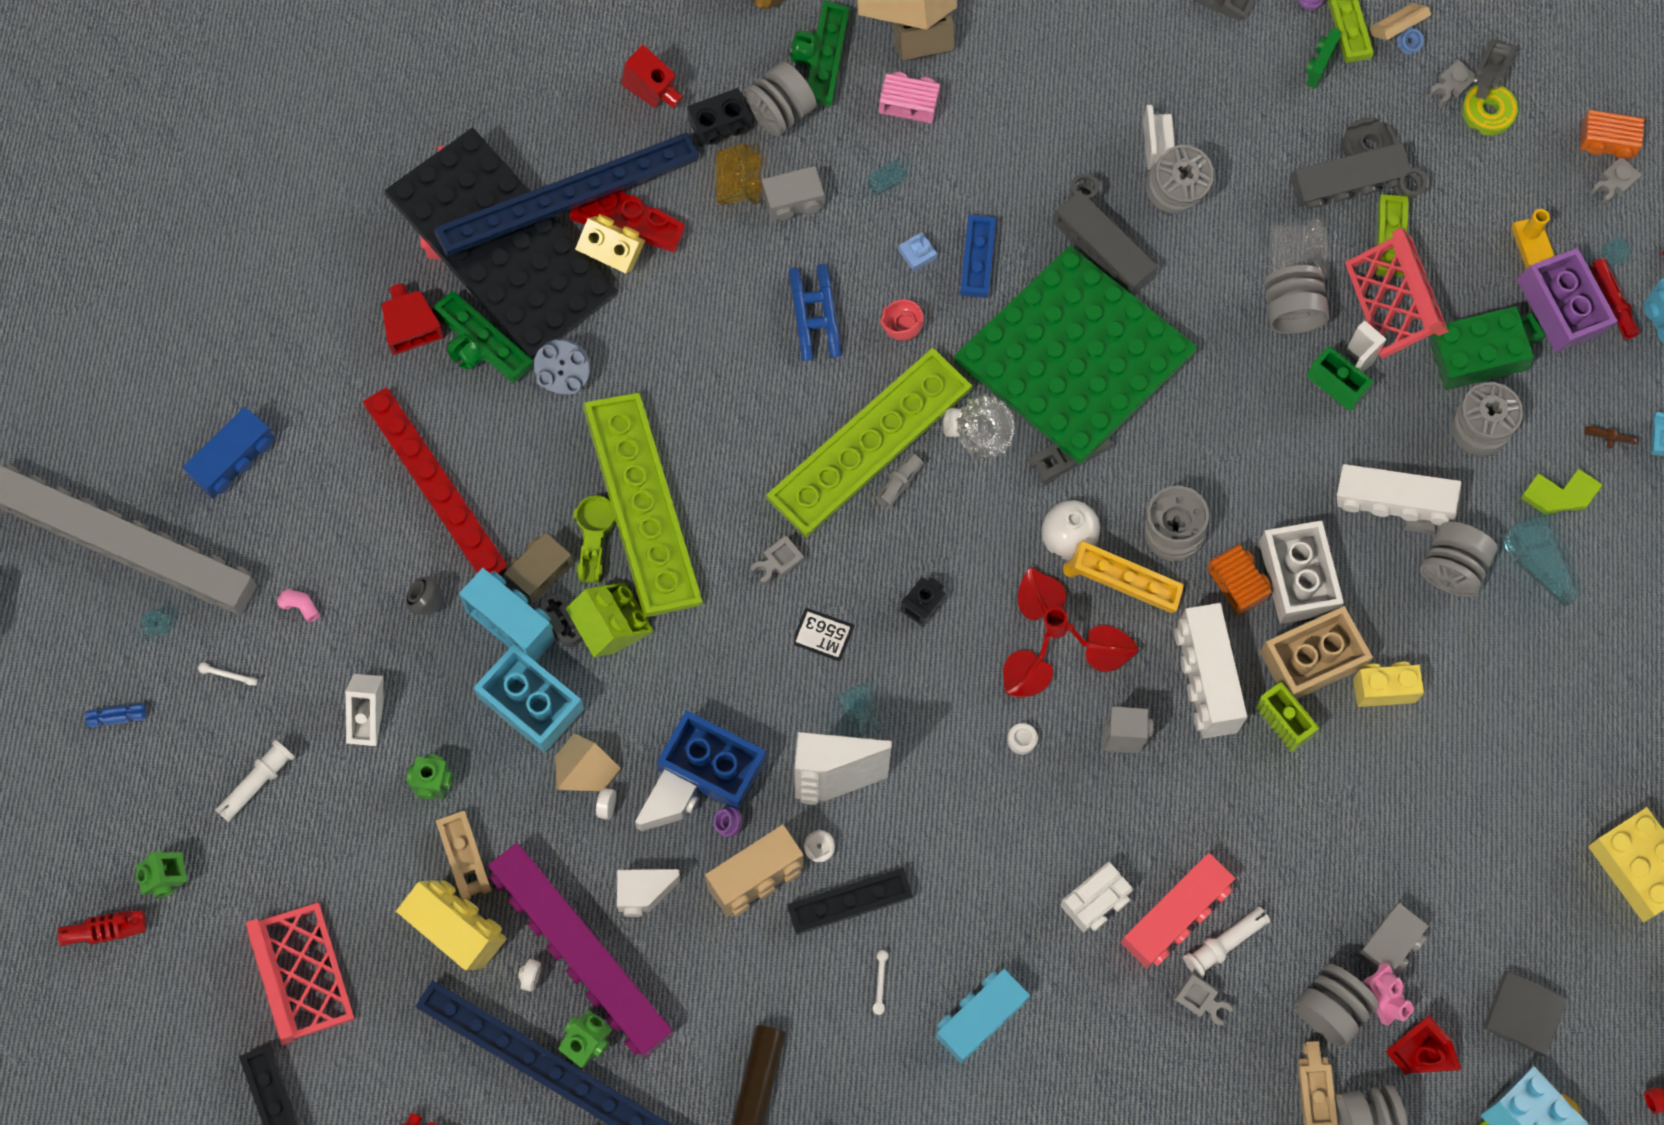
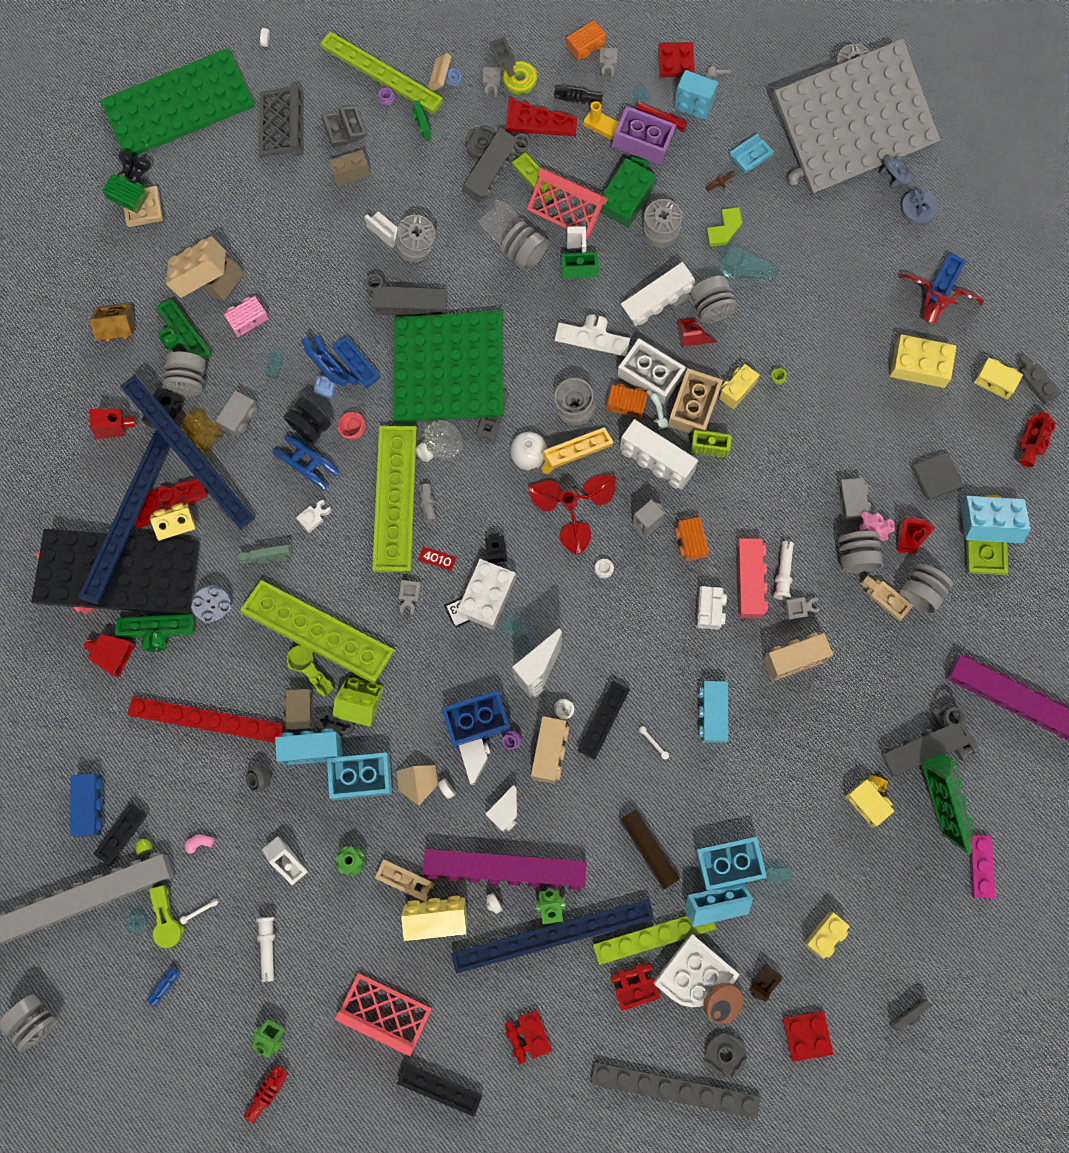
camera: 40 degrees left, 5 degrees up
none -> black plate [93,803,148,866]
none -> dark blue plate [120,375,255,530]
none -> lime hinge [135,839,153,855]
none -> lime piece [149,885,184,948]
none -> sand green plate [238,545,293,564]
none -> black wheel [283,397,332,444]
none -> white plate [296,500,332,533]
none -> blue piece [301,336,359,387]
none -> dark tan brick [328,150,370,187]
none -> red sticker [418,547,456,571]
none -> white brick [457,559,516,630]
none -> red wing [506,97,577,137]
none -> black hinge [554,85,603,104]
none -> white plate [555,315,630,357]
none -> light aqua piece [647,390,668,430]
none -> orange brick [674,517,709,562]
none -> red slope [677,318,717,347]
none -> tan brick [763,632,833,681]
none -> lime hinge [771,368,787,385]

